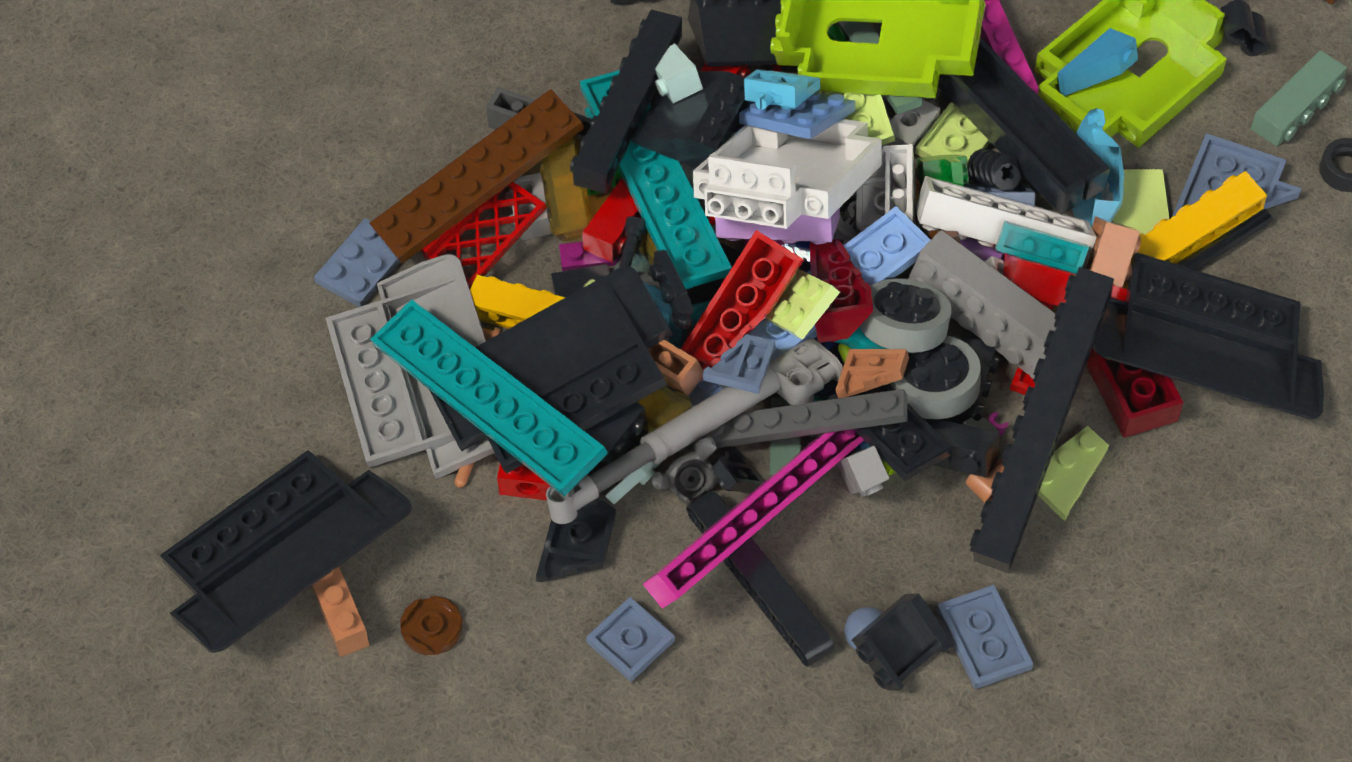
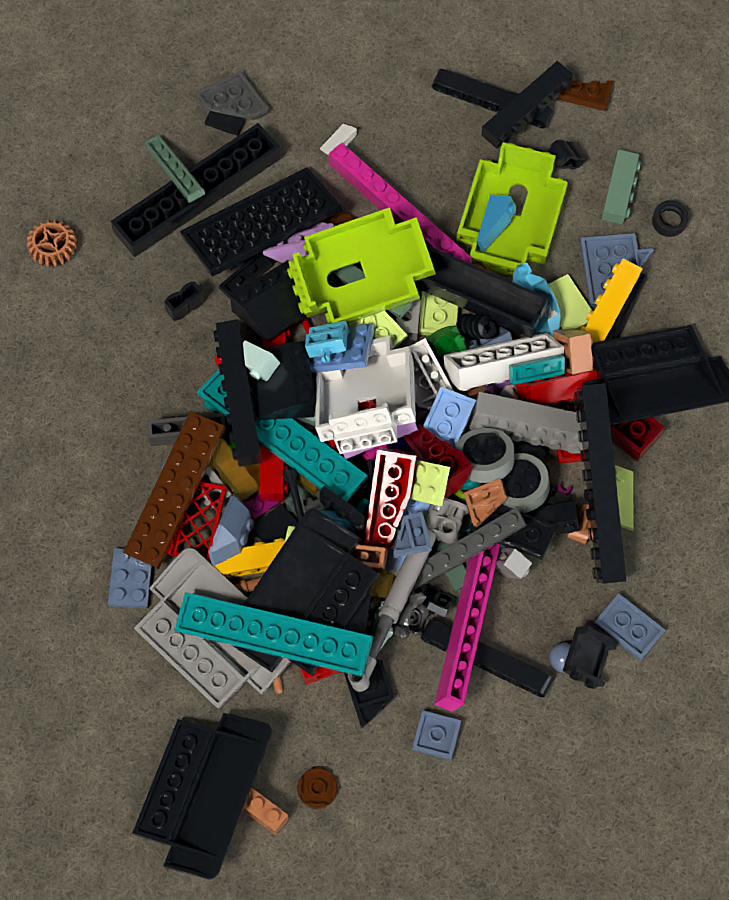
camera: 30 degrees left, 10 degrees up
none -> sand blue wedge [208,494,254,565]

